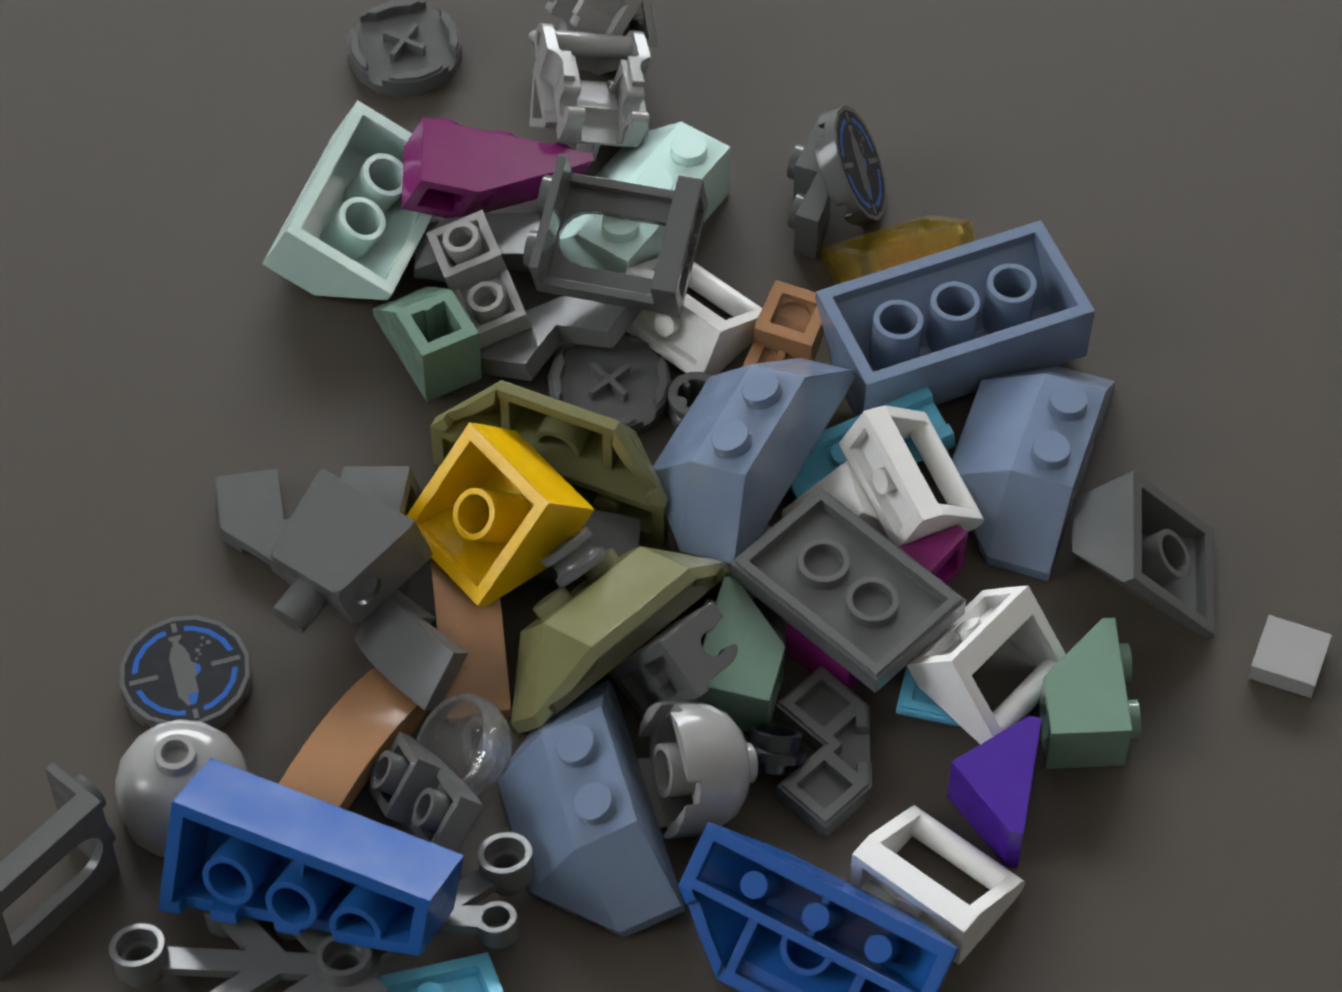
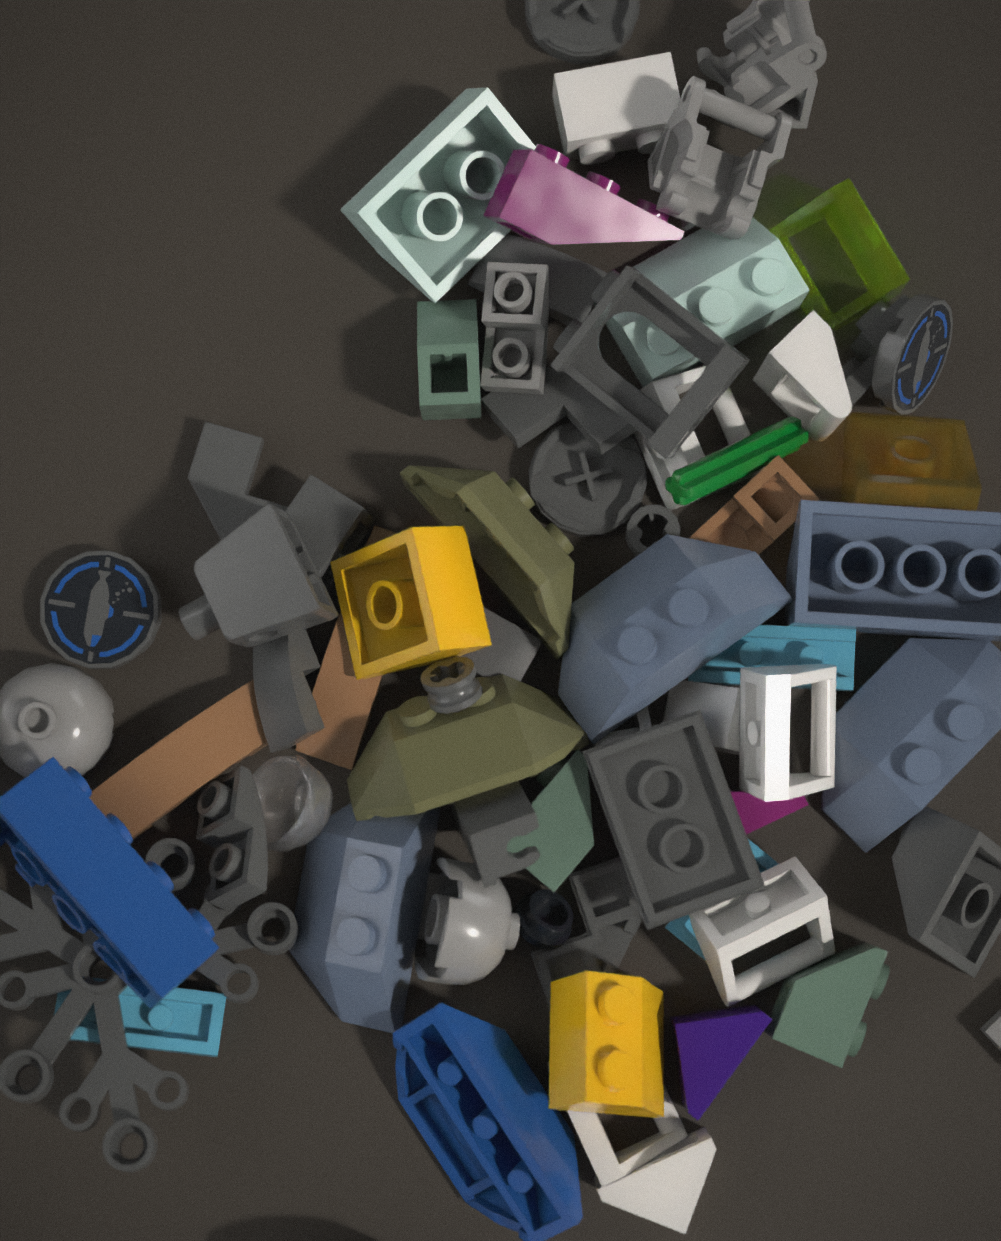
camera: 25 degrees right, 30 degrees up
none -> yellow slope [548,971,664,1118]
none -> white brick [552,52,680,165]
none -> white slope [594,1127,717,1234]
none -> green axle [665,416,809,505]
none -> white tile [753,310,852,442]
none -> clear neon green tile [769,178,910,332]

